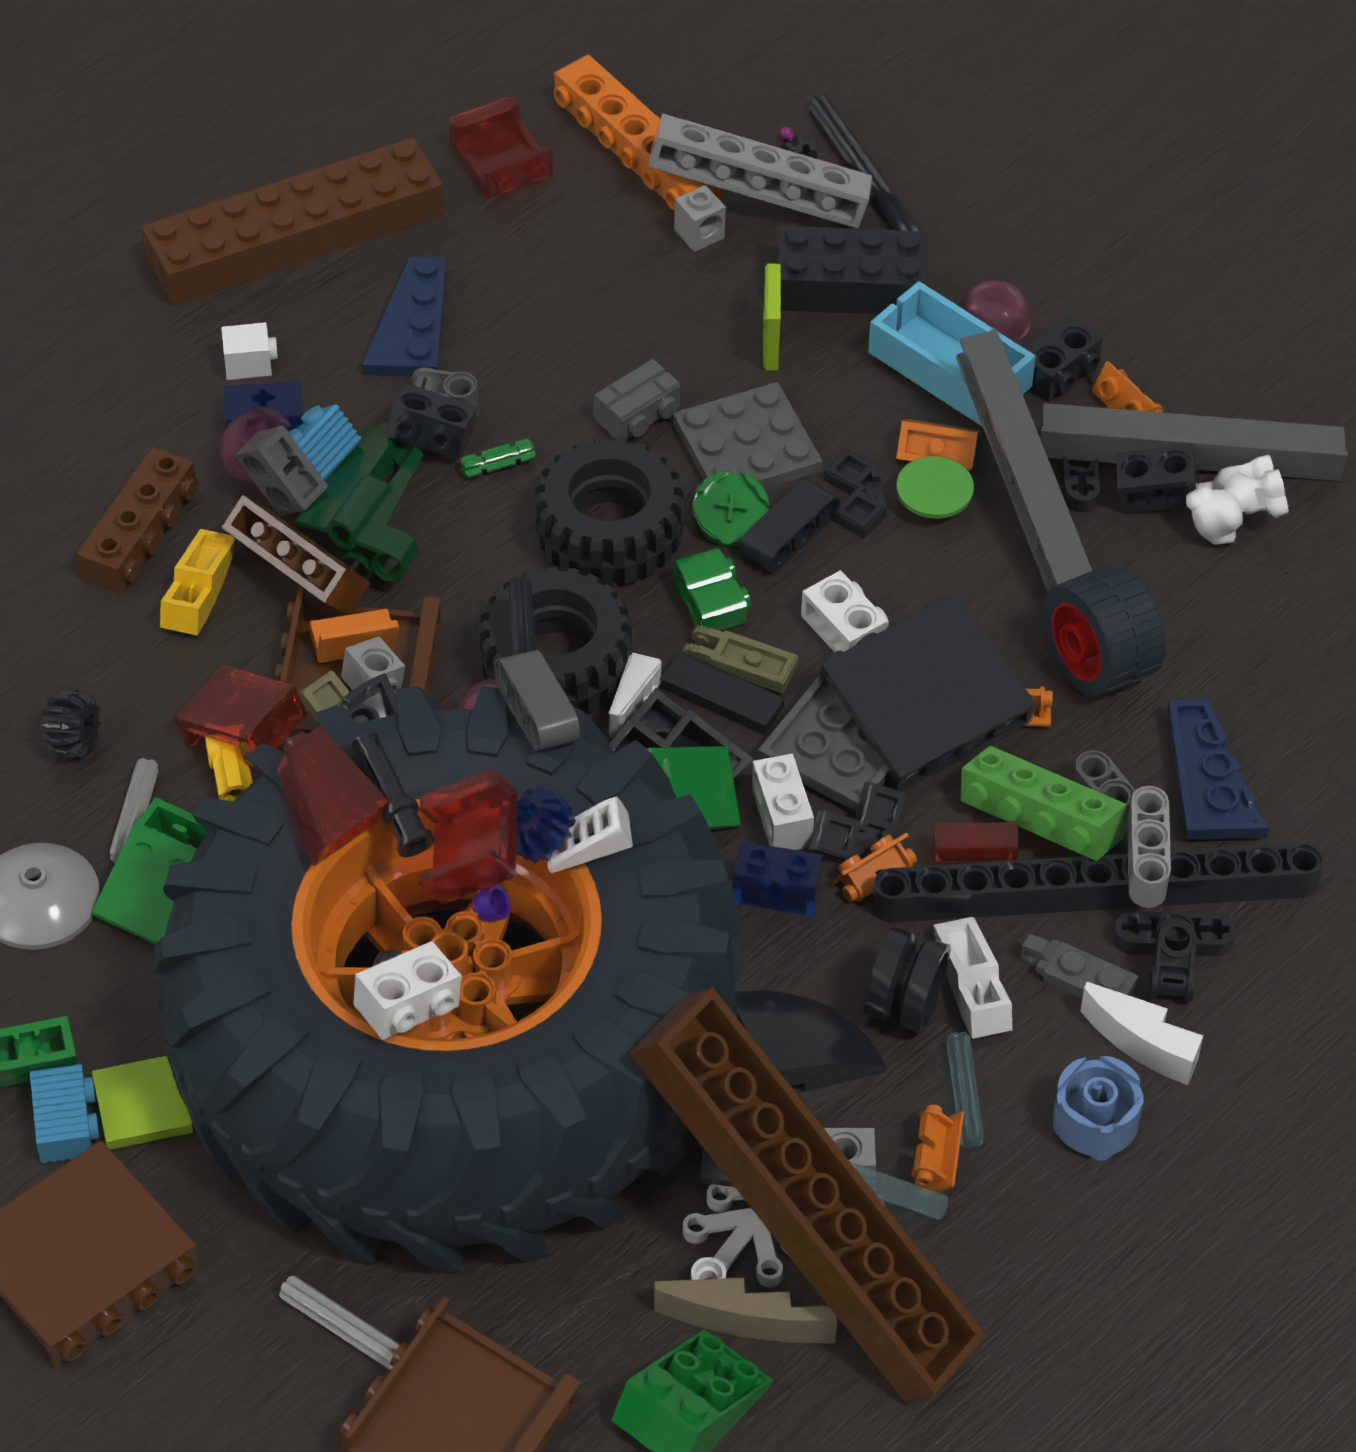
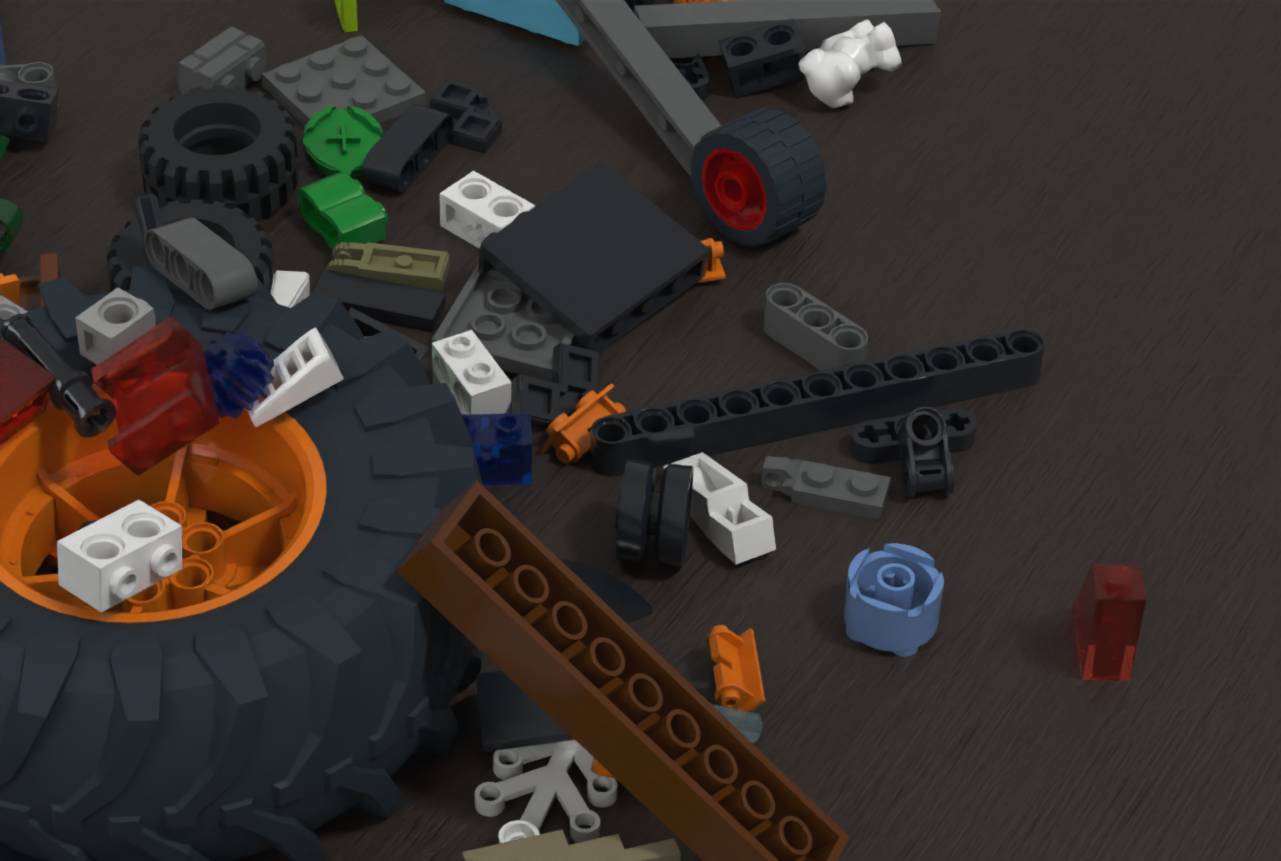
camera: 15 degrees left, 10 degrees down
green axle [460,438,535,479] -> none
dark purple hinge [471,885,511,922] -> none
orange panel [896,419,980,470] -> none
bright green piece [896,456,974,519] -> none
clear red brick [932,822,1018,863] -> none
clear light blue axle [947,1032,984,1148] -> none
bright green brick [961,746,1127,861] -> none
white slope [1080,982,1203,1085] -> none
light grey beam [1127,786,1171,908] -> none
dark blue wing [1167,699,1269,840] -> none
none -> light grey brick [75,287,158,376]
none -> clear red slope [1072,564,1146,681]

